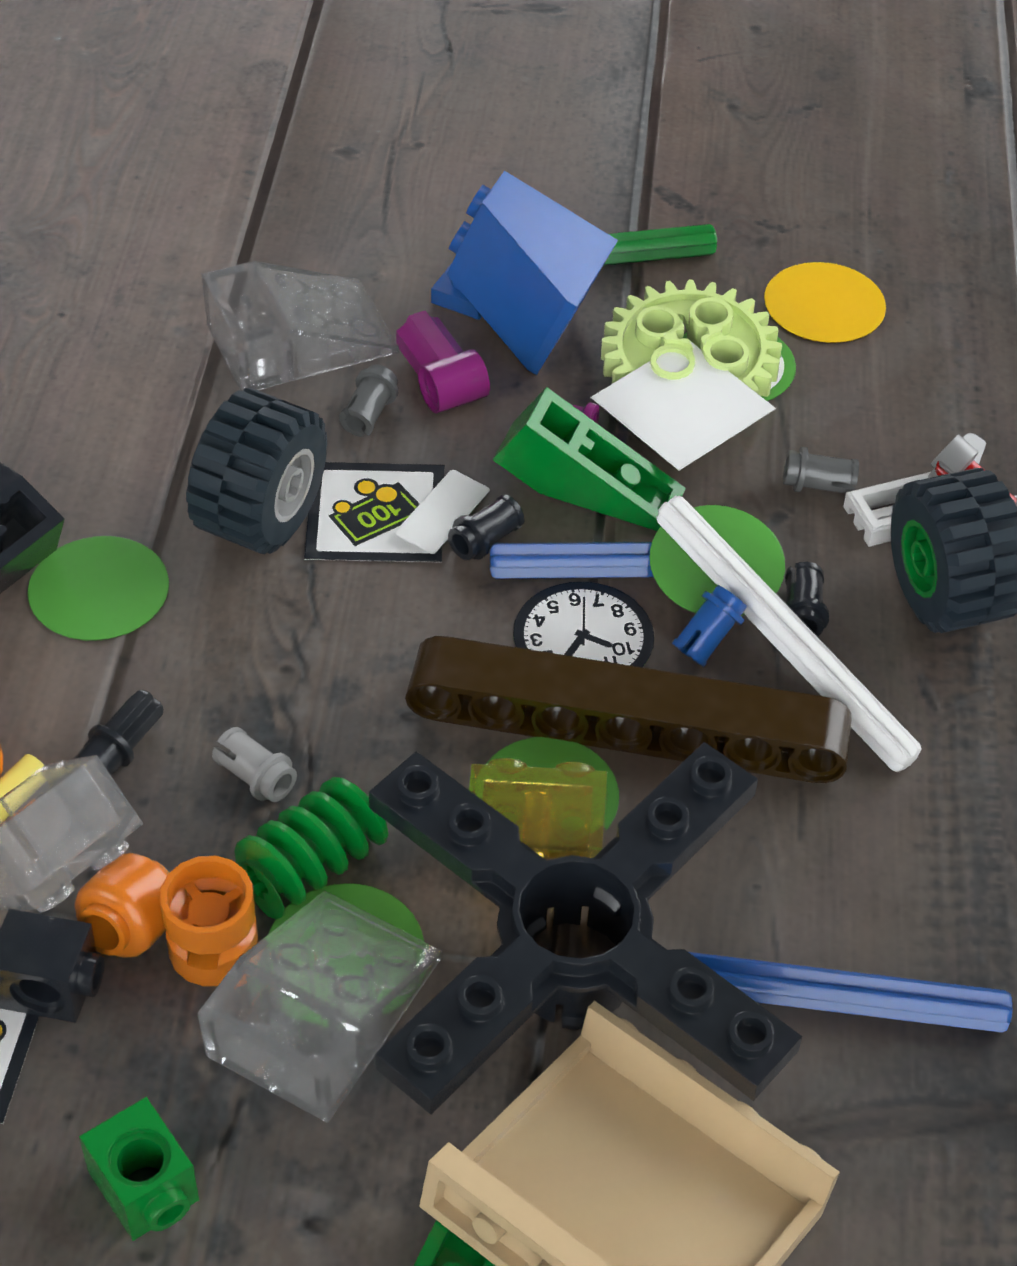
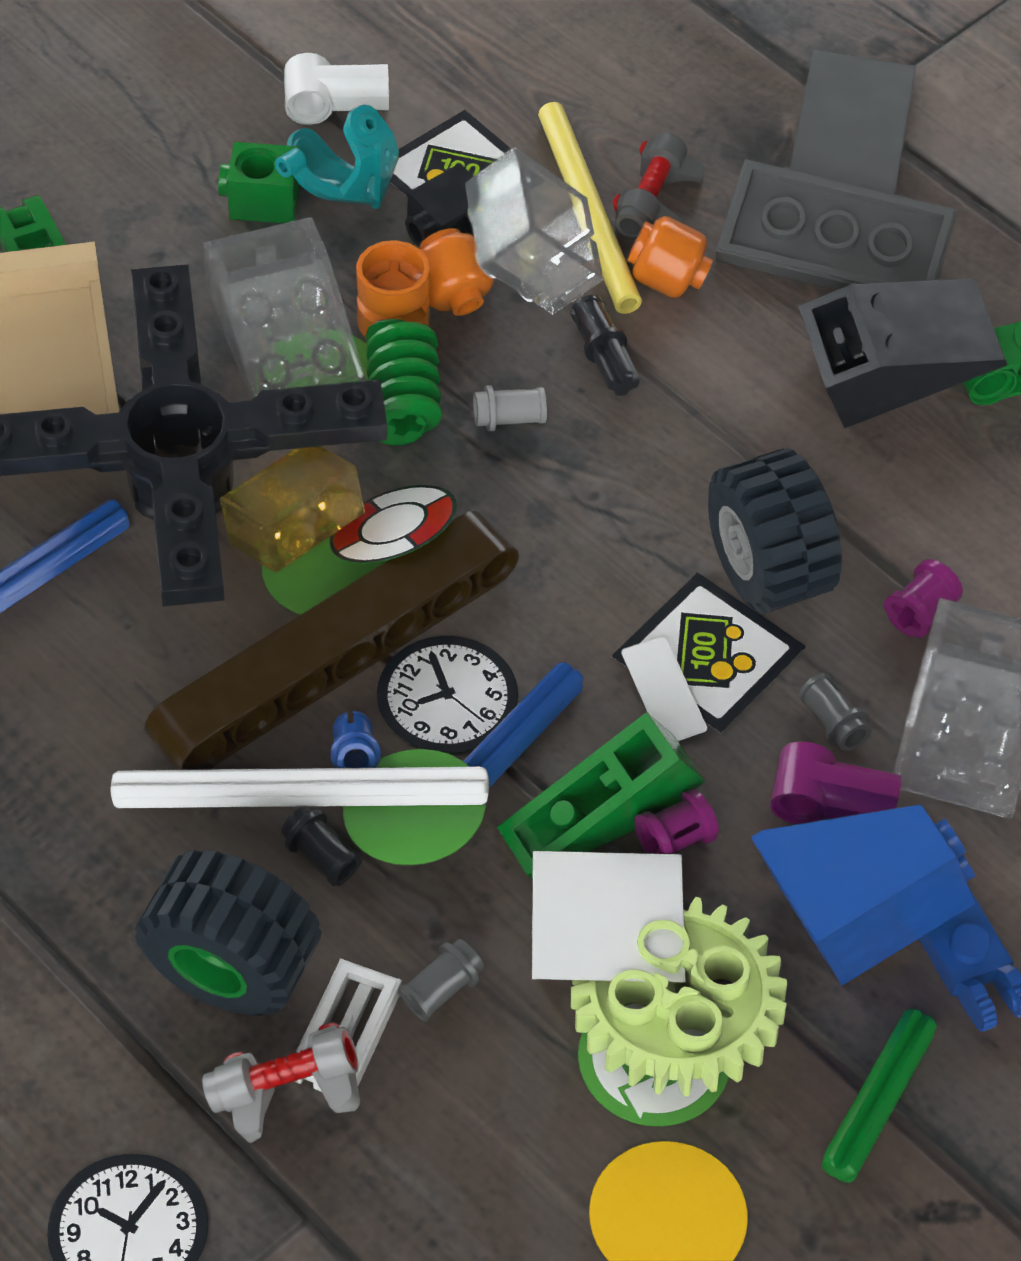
camera: 130 degrees right, 5 degrees up
bright green sticker [28,536,169,641] -> none
black pin [448,494,525,560] -> none
none -> teal helmet [275,104,399,209]
none -> sticker [329,485,457,563]
none -> magenta bush [884,559,963,638]

